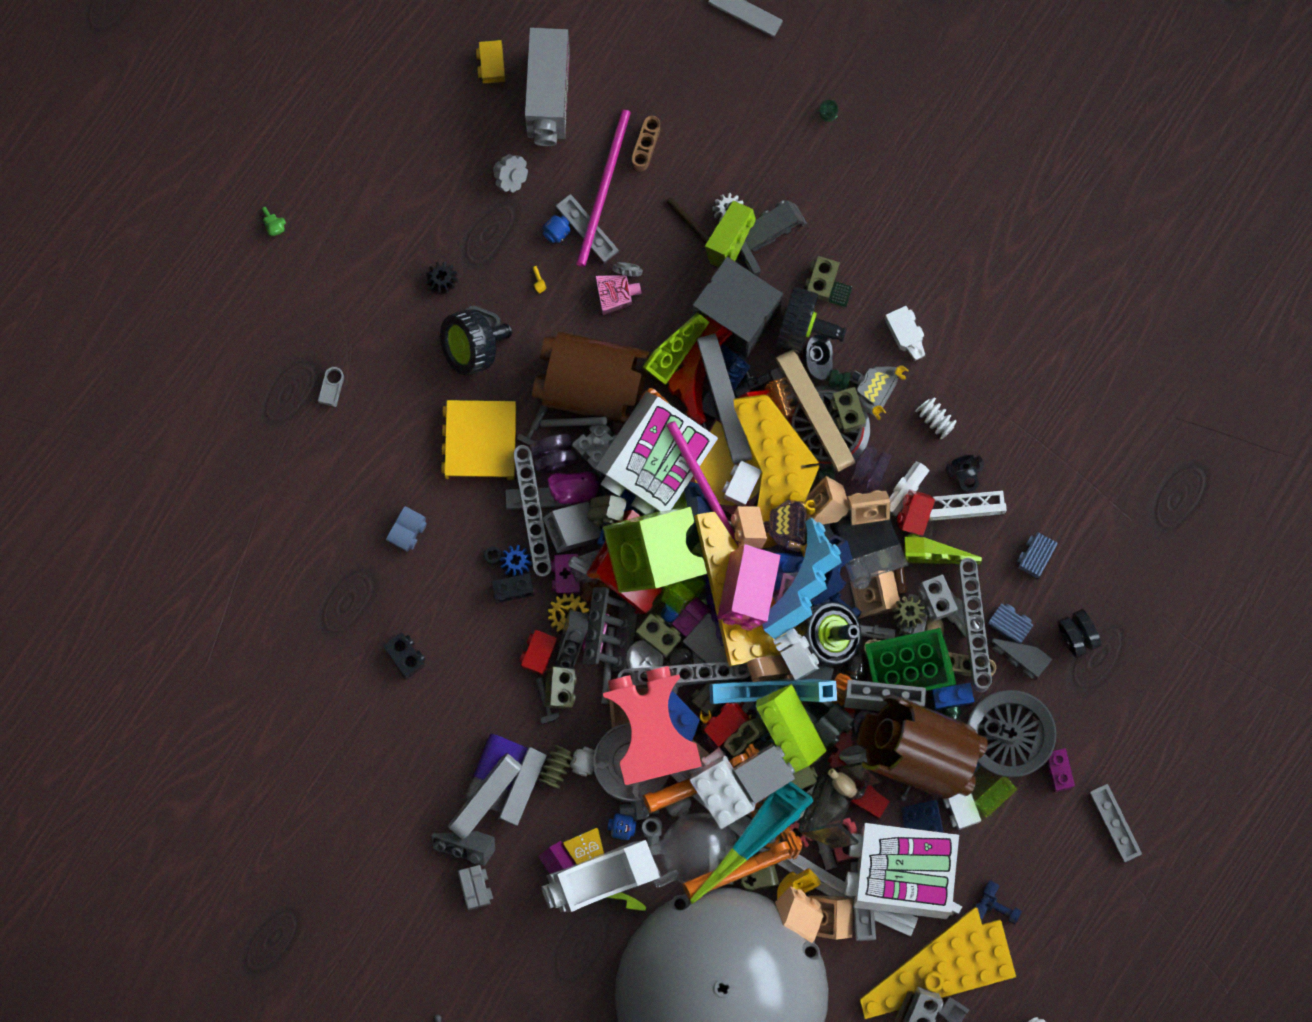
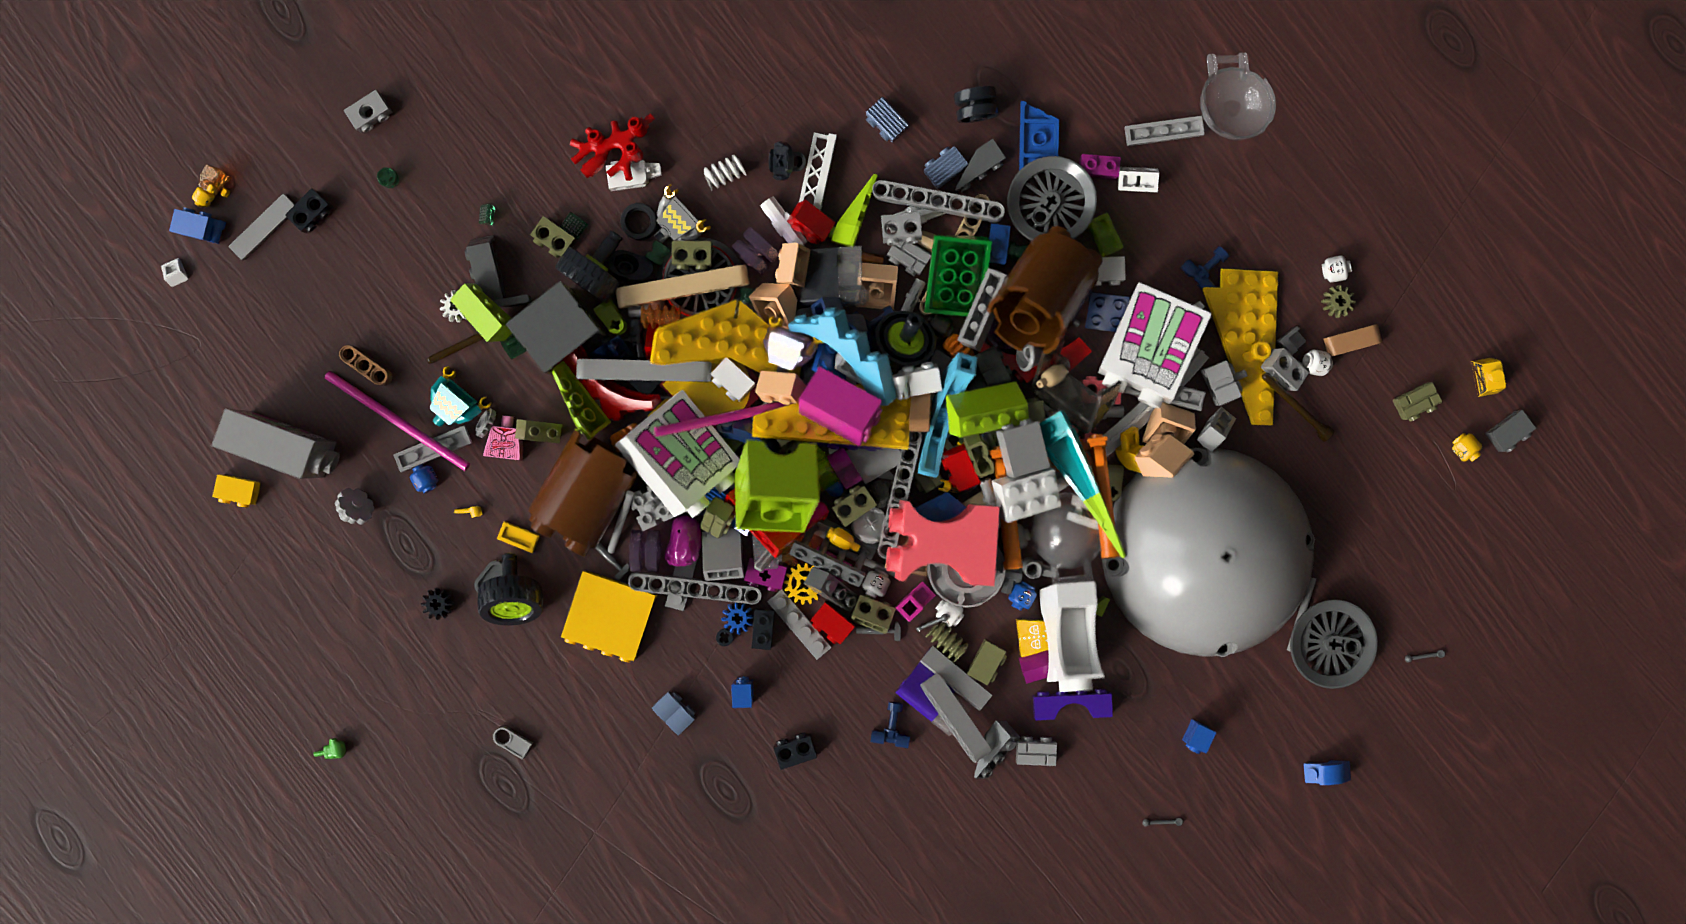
camera: 70 degrees left, 10 degrees up
olive gear [893,596,926,629] -> none
none -> black brick [285,188,333,234]
none -> light grey brick [344,90,393,133]
none -> teal torso [430,366,491,427]
none -> clear green slope [479,204,495,226]
none -> yellow tile [497,521,540,553]
none -> clear green slope [501,333,528,360]
none -> olive brick [515,419,562,444]
none -> red plant [570,113,655,181]
none -> lime piece [594,300,627,335]
none -> black tyre [620,203,658,240]
none -> blue brick [732,676,754,708]
none -> light grey plate [767,589,831,660]
none -> yellow plant [826,527,860,552]
none -> light grey head [862,569,891,599]
none -> dark blue bar [870,701,910,748]
none -> dark pink brick [895,581,936,622]
none -> dark grey hinge [916,614,949,632]
none -> olive brick [966,639,1007,685]
none -> blue wing [1019,101,1059,171]
none -> dark purple arch [1033,689,1113,720]
none -> white brick [1118,167,1159,192]
none -> light grey brick [1197,407,1236,451]
none -> clear windscreen [1200,52,1276,140]
none -> light grey brick [1200,360,1247,406]

